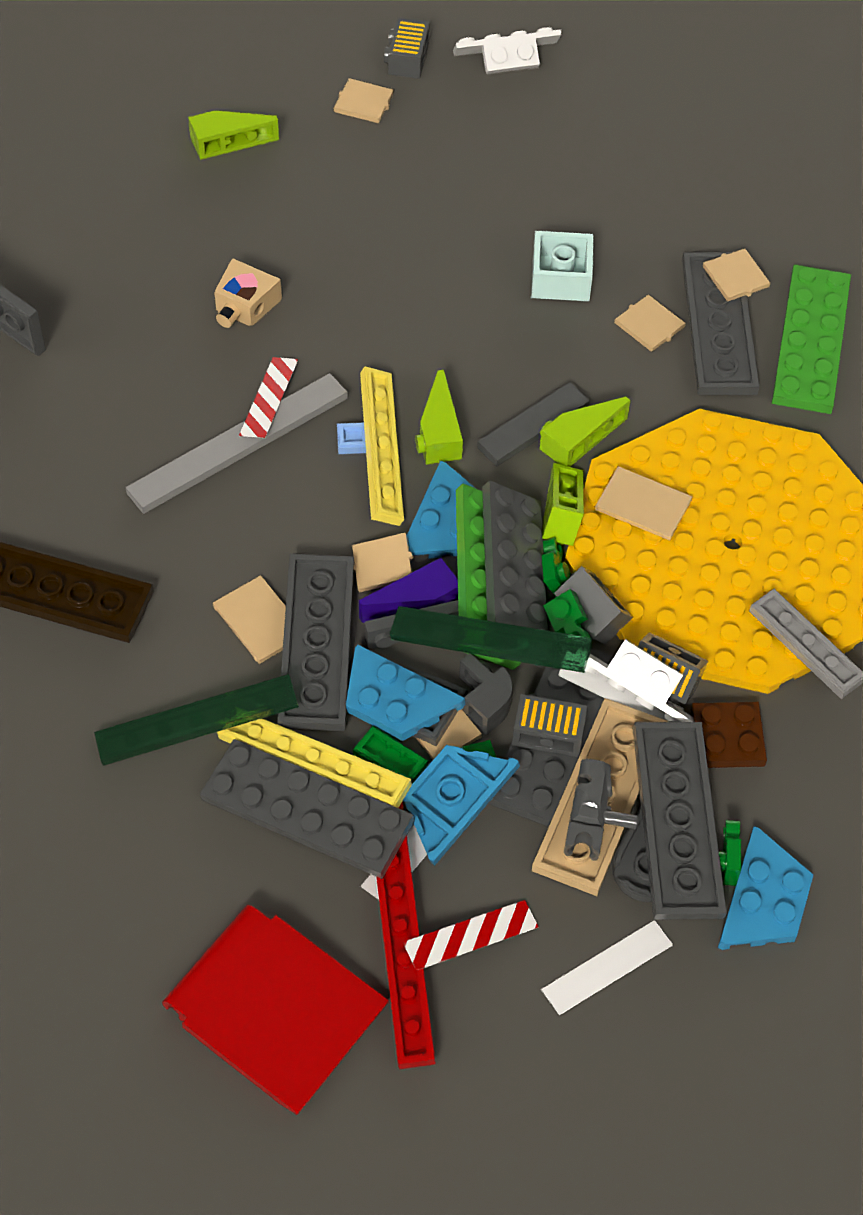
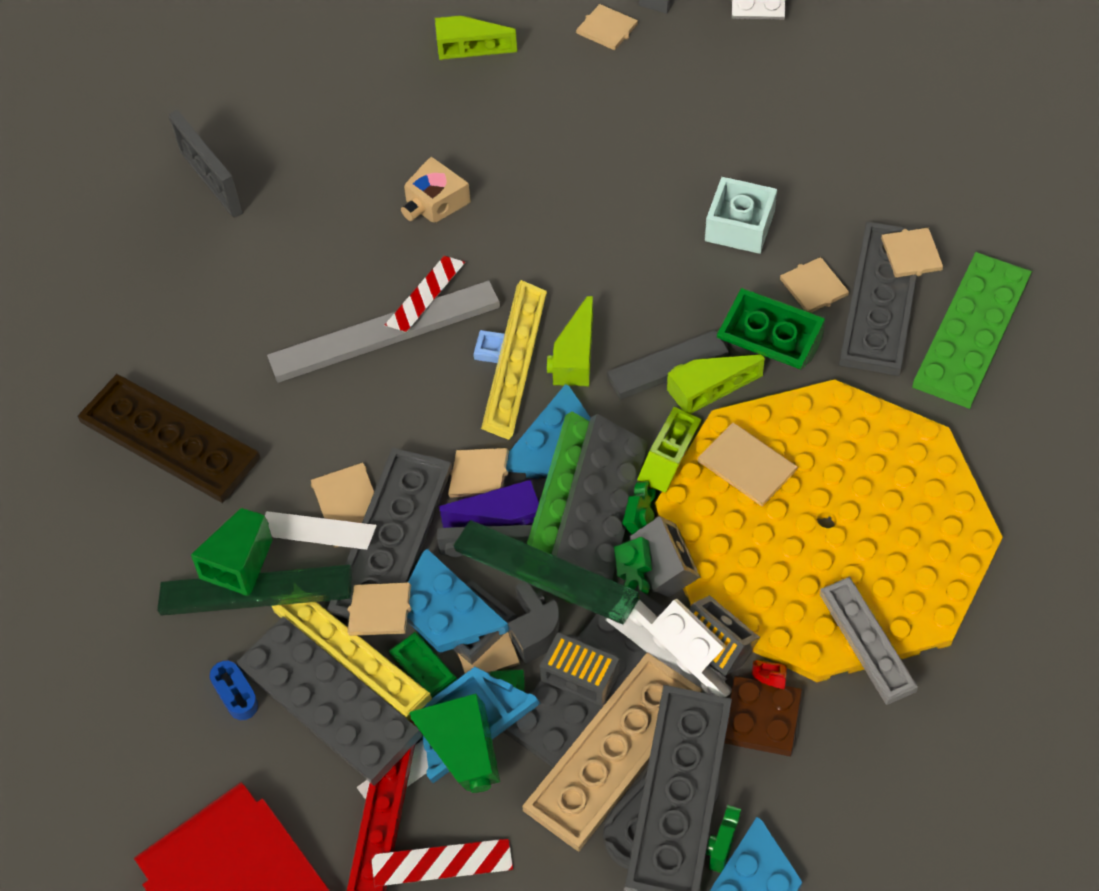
camera: 20 degrees right, 0 degrees up
dark grey piece [564,759,638,861] -> none
none -> green slope [191,508,273,596]
none -> blue beam [210,661,258,720]
none -> white sticker [265,511,377,550]
none -> tan piece [347,583,412,636]
none -> green slope [410,693,500,793]
none -> green slope [717,288,825,370]
none -> red tile [752,660,787,689]

